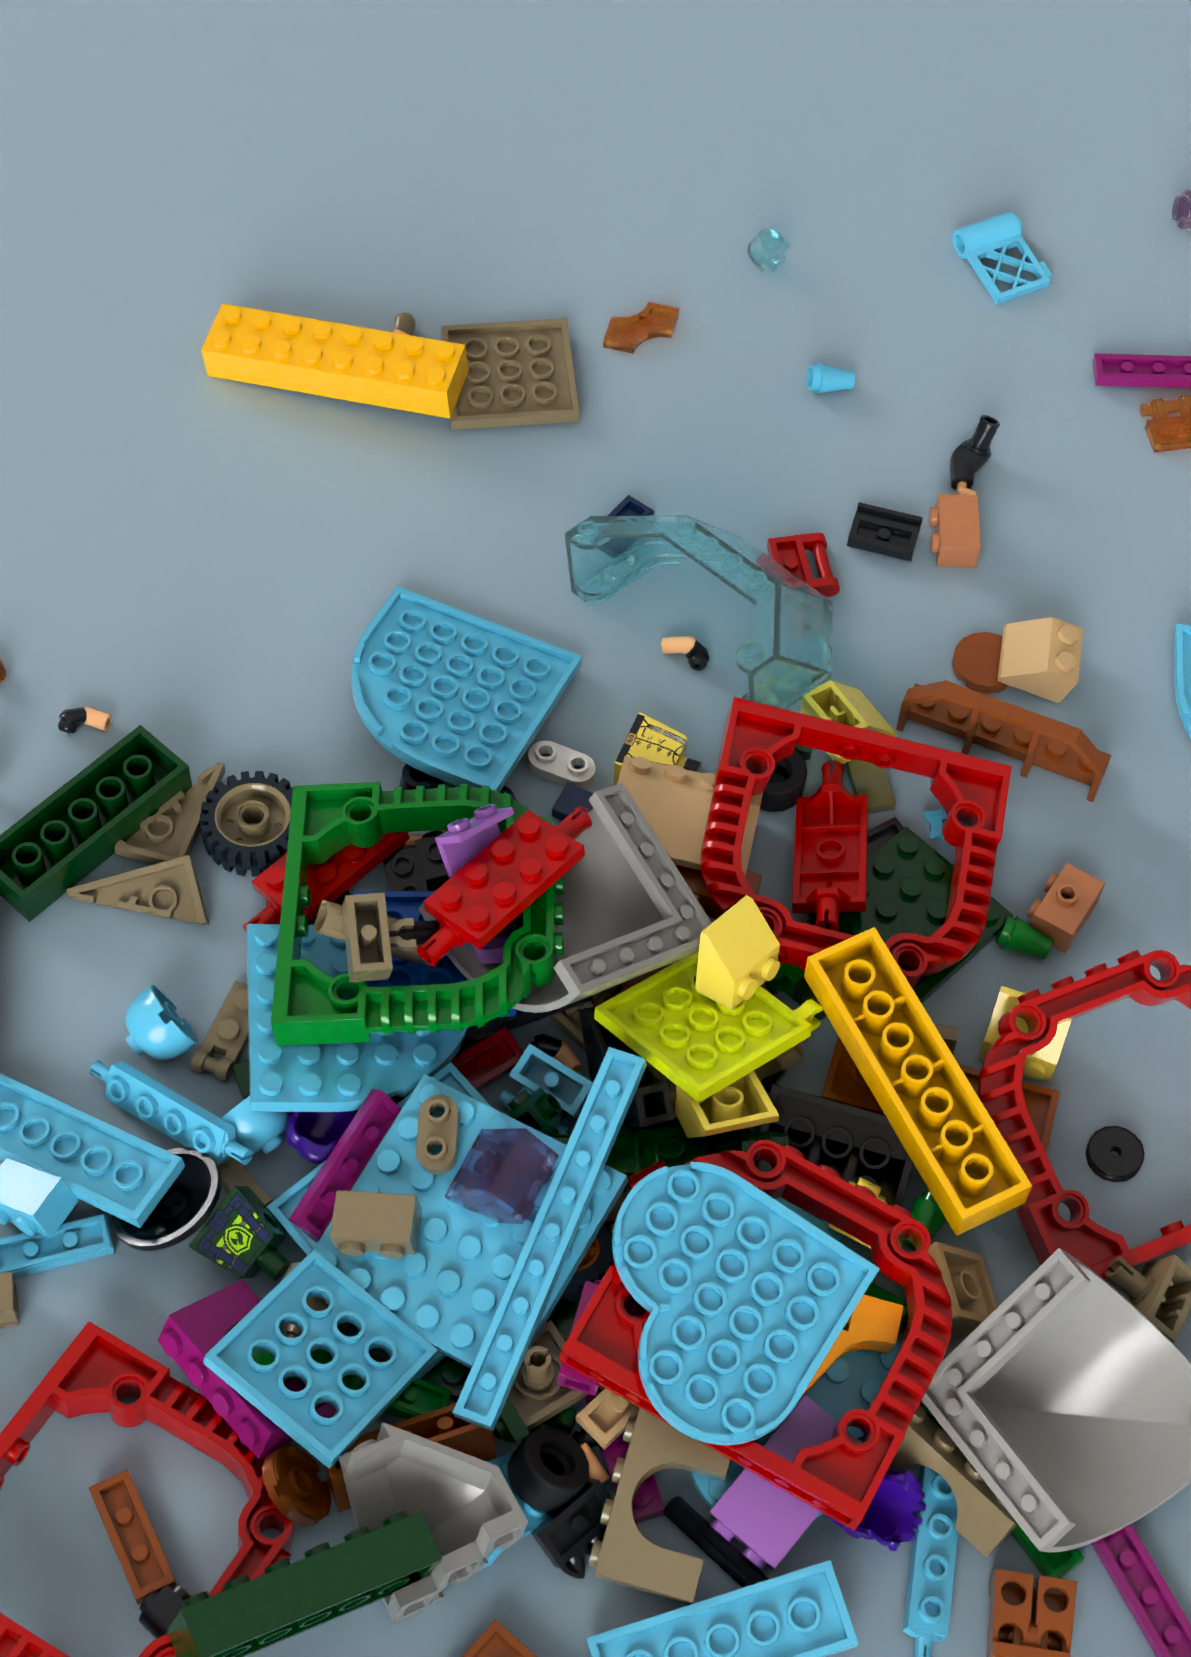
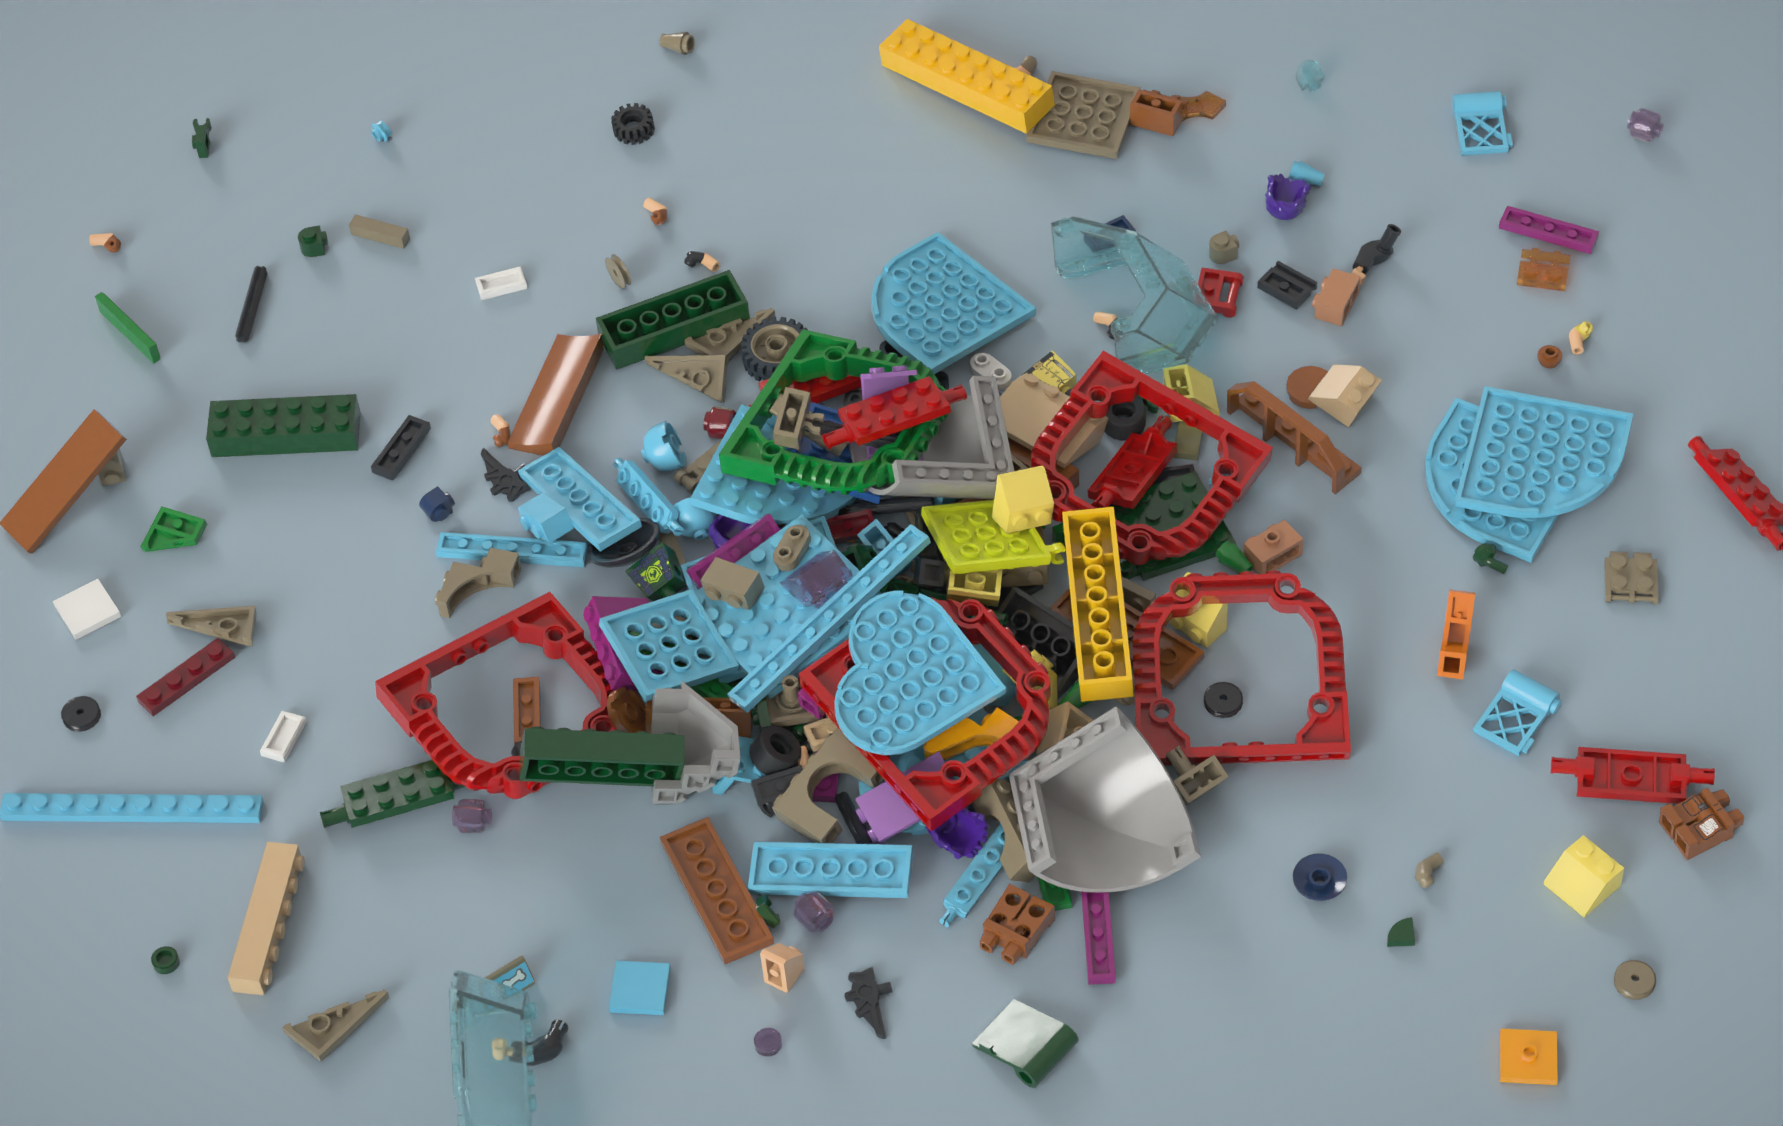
camera: 30 degrees right, 5 degrees down
none -> dark red head [703,407,736,439]
none -> dark orange brick [1130,89,1188,136]
none -> dark tan plate [1209,231,1239,264]
none -> dark purple hair [1265,173,1312,220]

